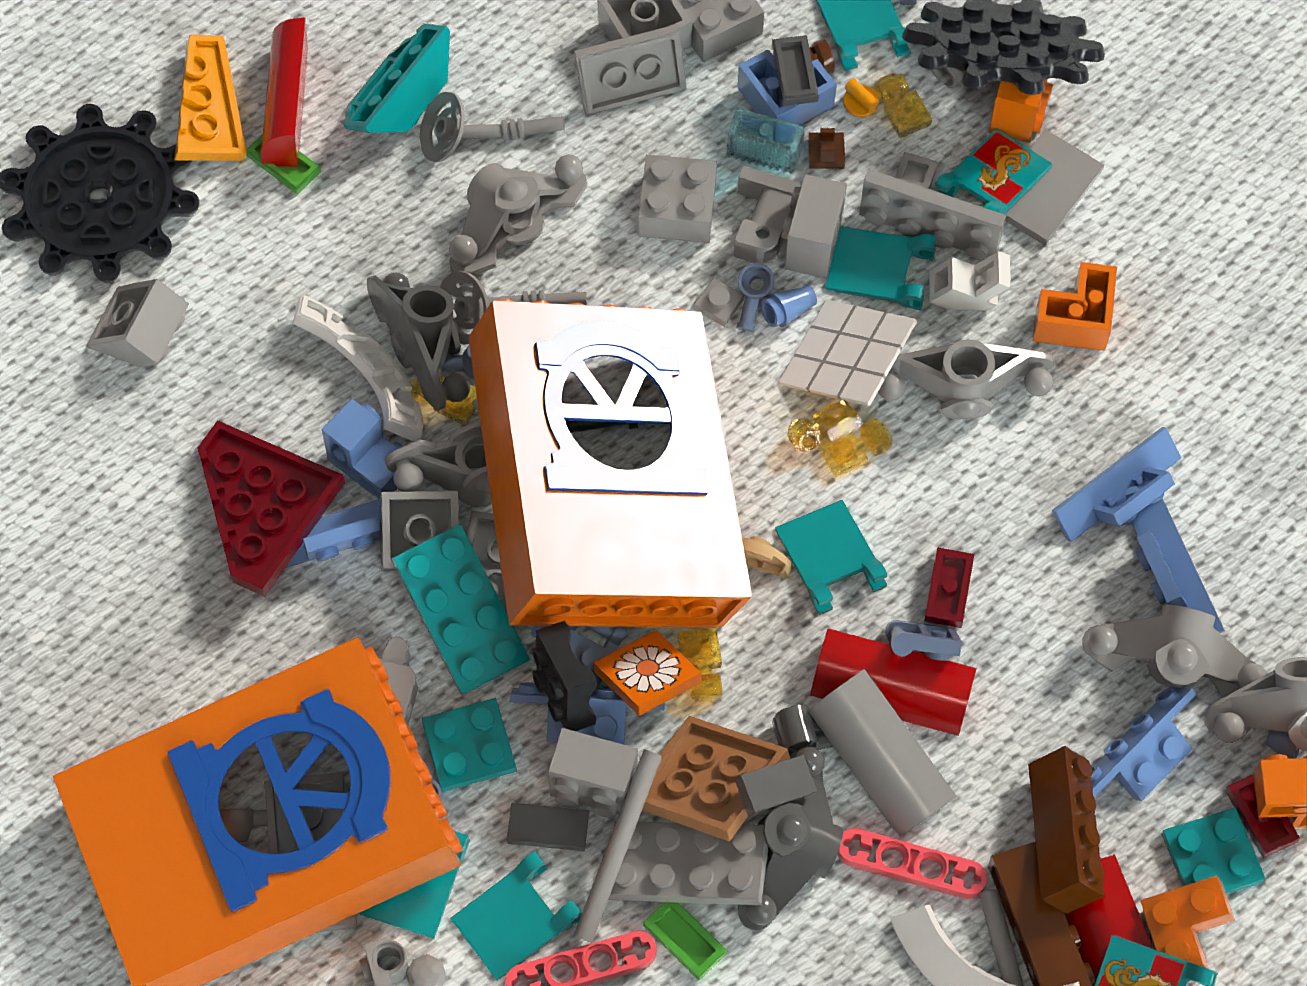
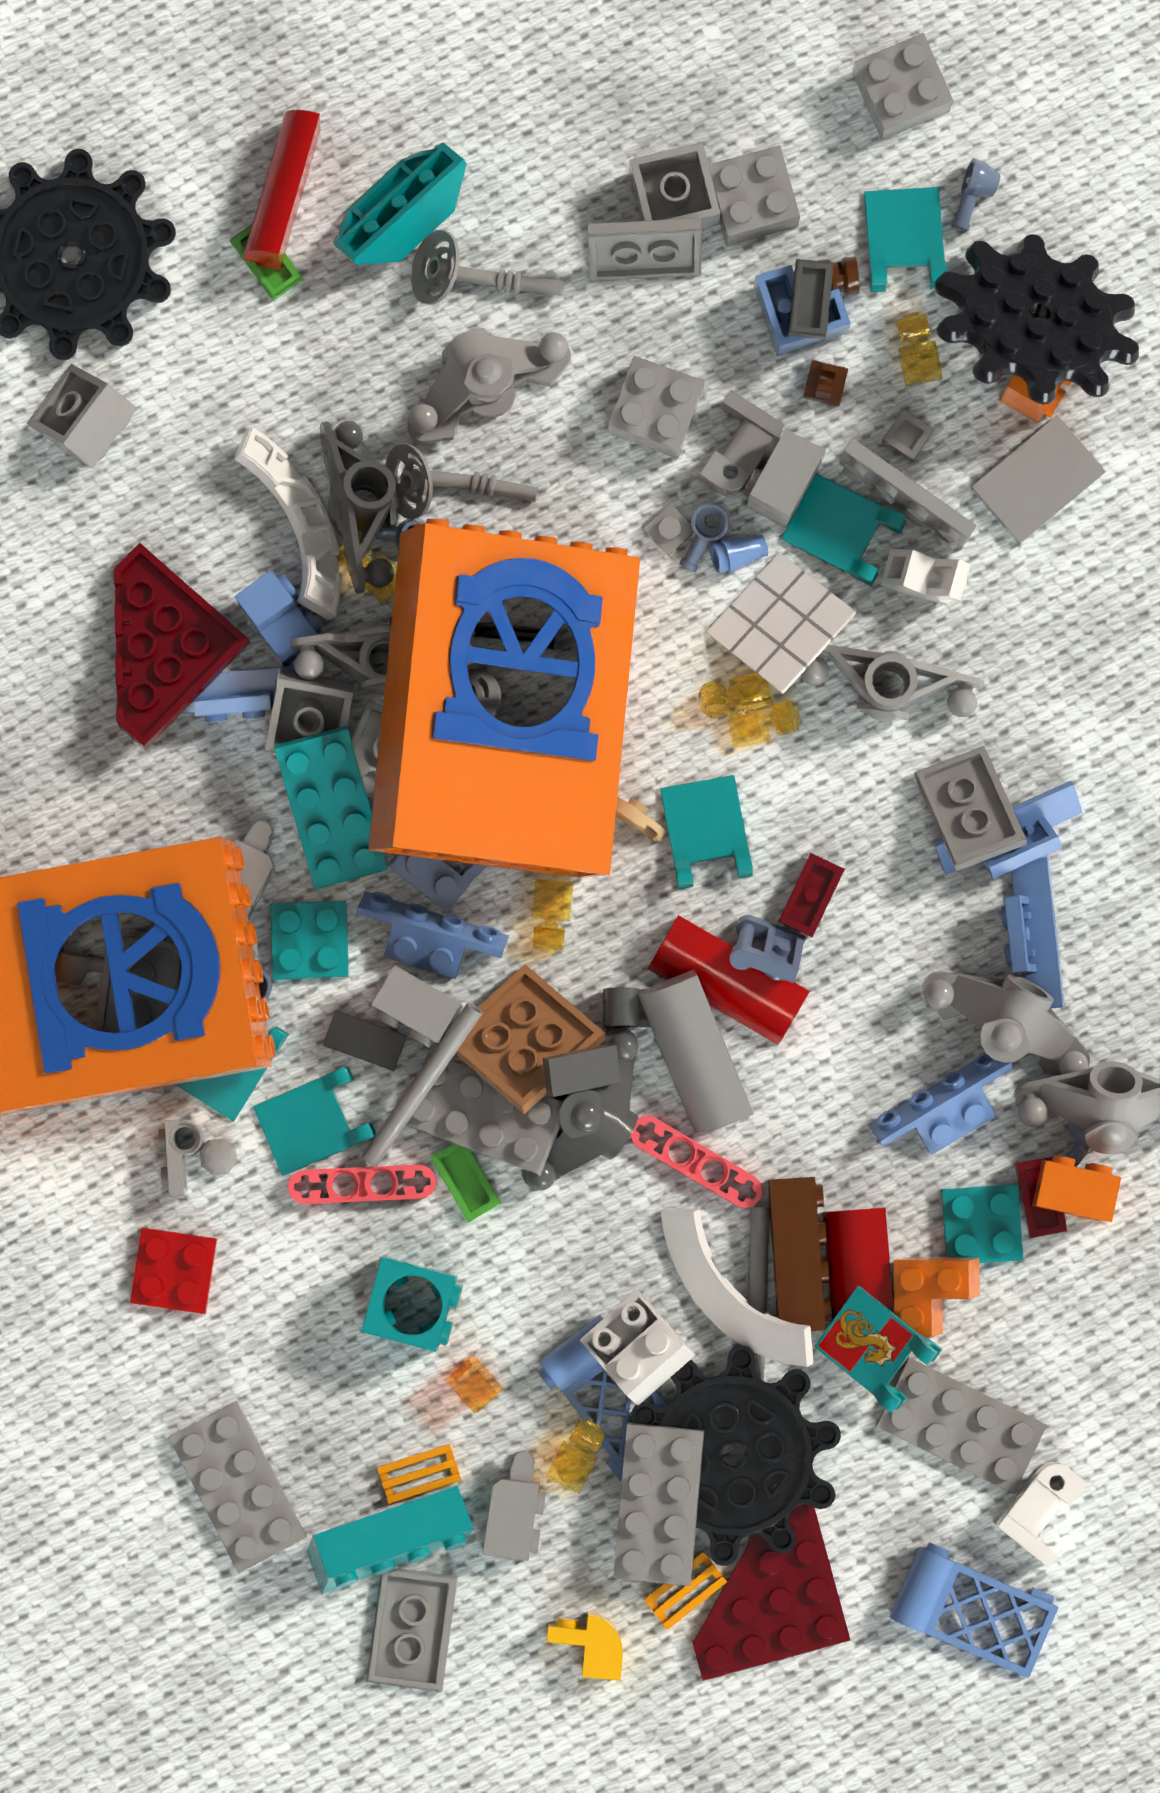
camera: 15 degrees right, 20 degrees up
light orange wing [175,35,247,161] -> none
black brick [532,620,596,732] -> none
tile [594,630,702,716] -> none
clear light blue brick [727,108,805,175] -> none
light orange plate [843,78,879,117] -> none
flag [935,128,1052,215] -> none
reddish brown brick [1028,746,1105,914] -> none
orange brick [1033,262,1117,351] -> none
none -> light grey tile [914,746,1027,872]

